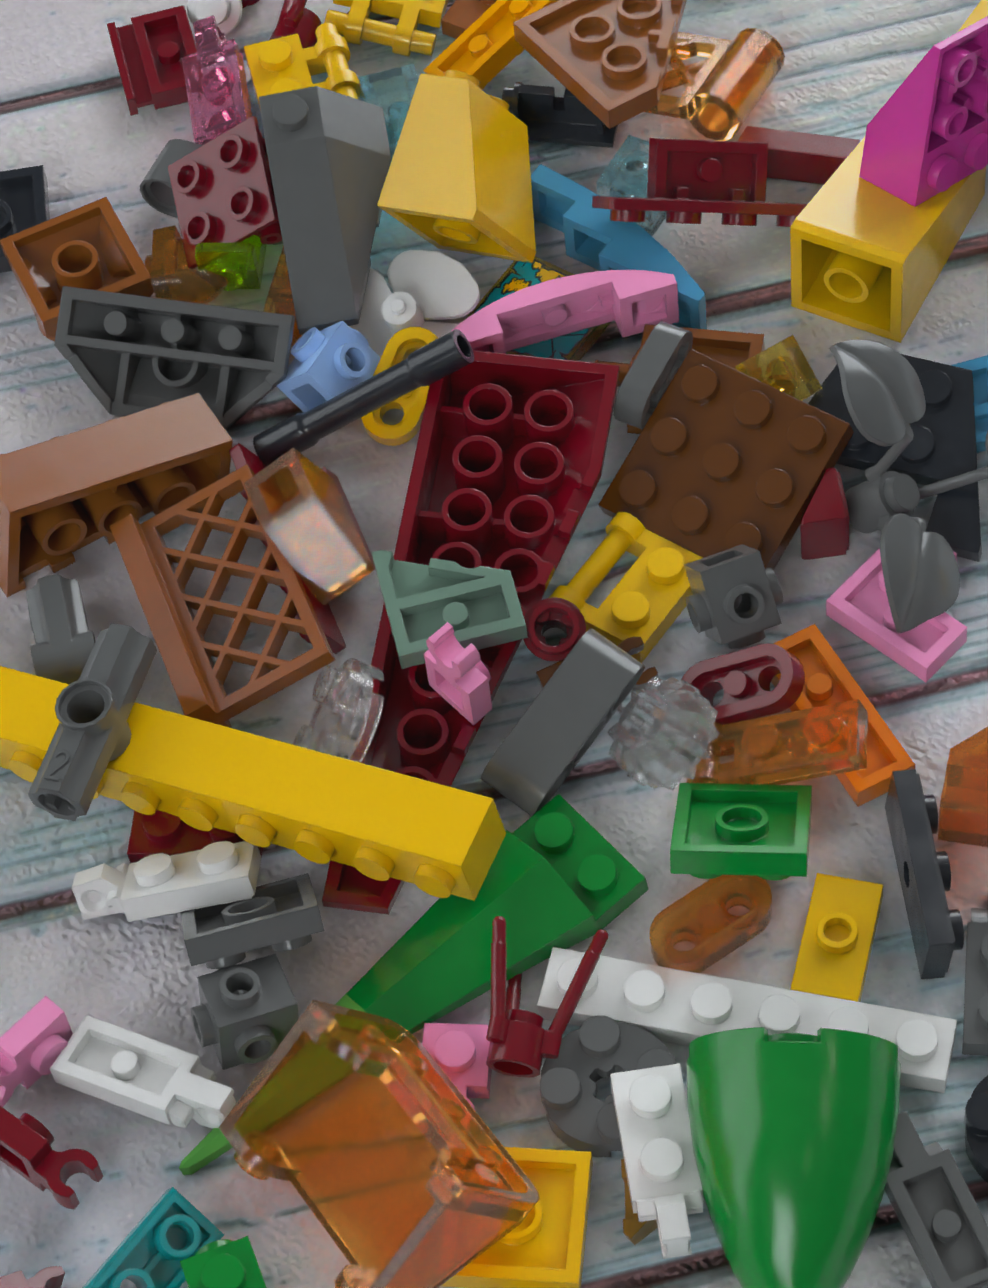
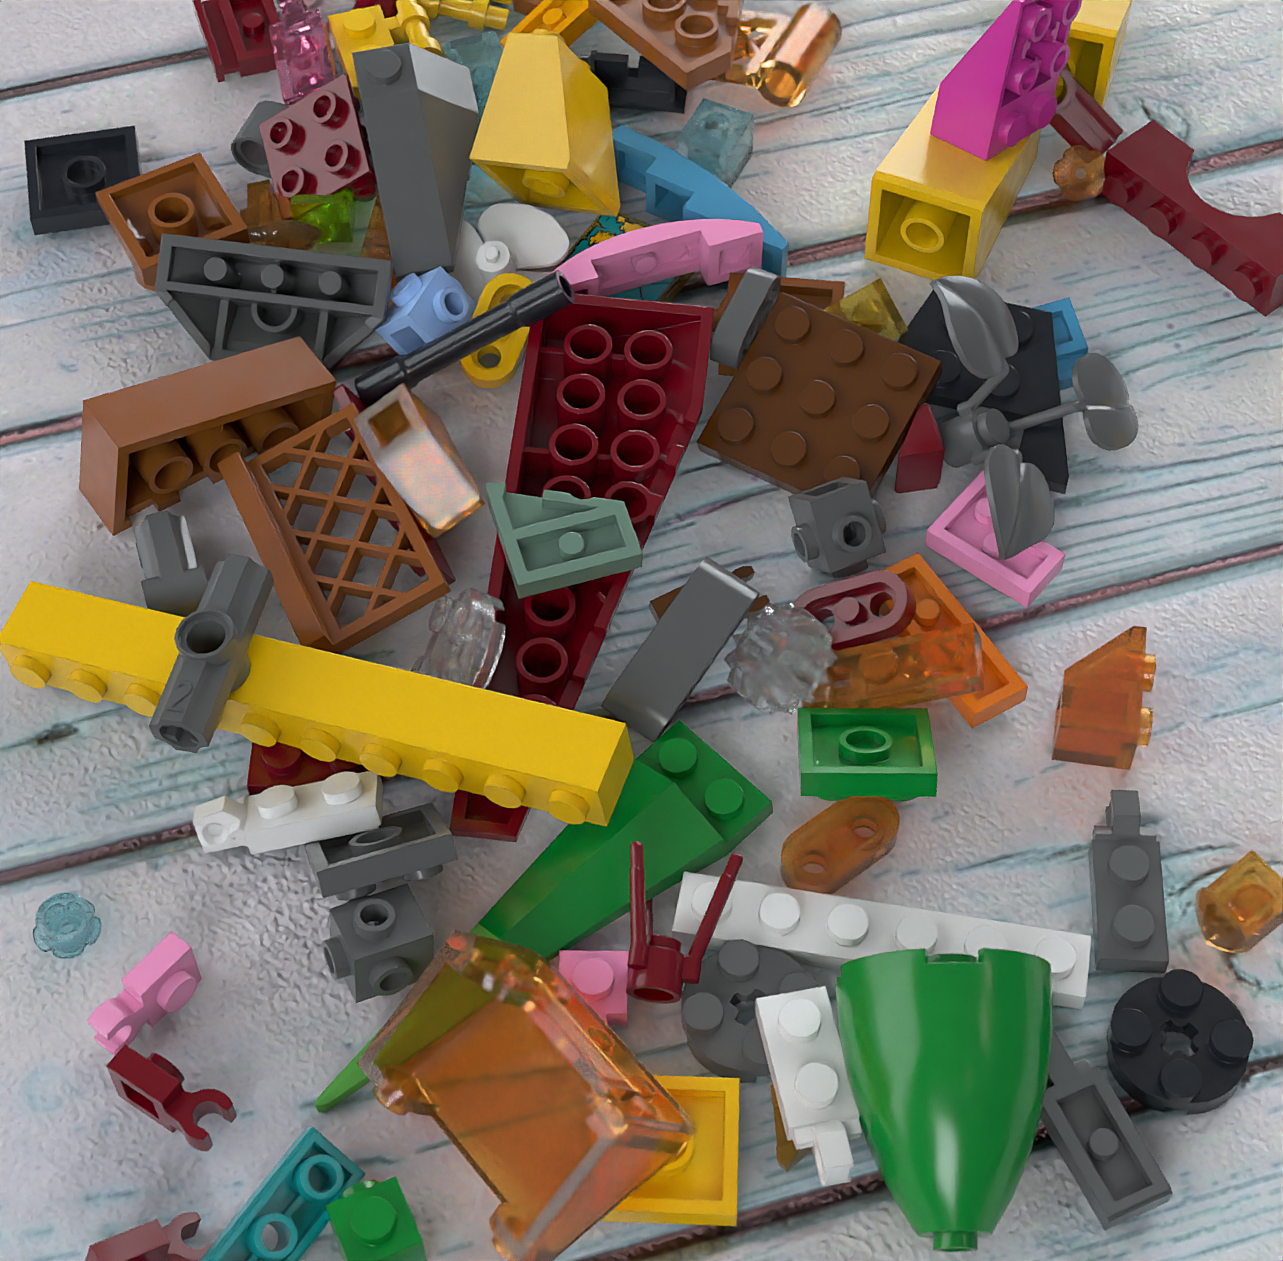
camera: 10 degrees left, 0 degrees up
white hinge [50,1015,240,1130] -> none
bright pink plate [424,622,492,725] -> none
dark red cone [523,597,586,661] -> none
yellow plate [548,512,703,663] -> none
dark red bracket [592,138,808,227] -> none
dark red slope [738,126,860,185] -> none
yellow plate [790,873,883,1002] -> none
black tile [885,769,964,979] -> none

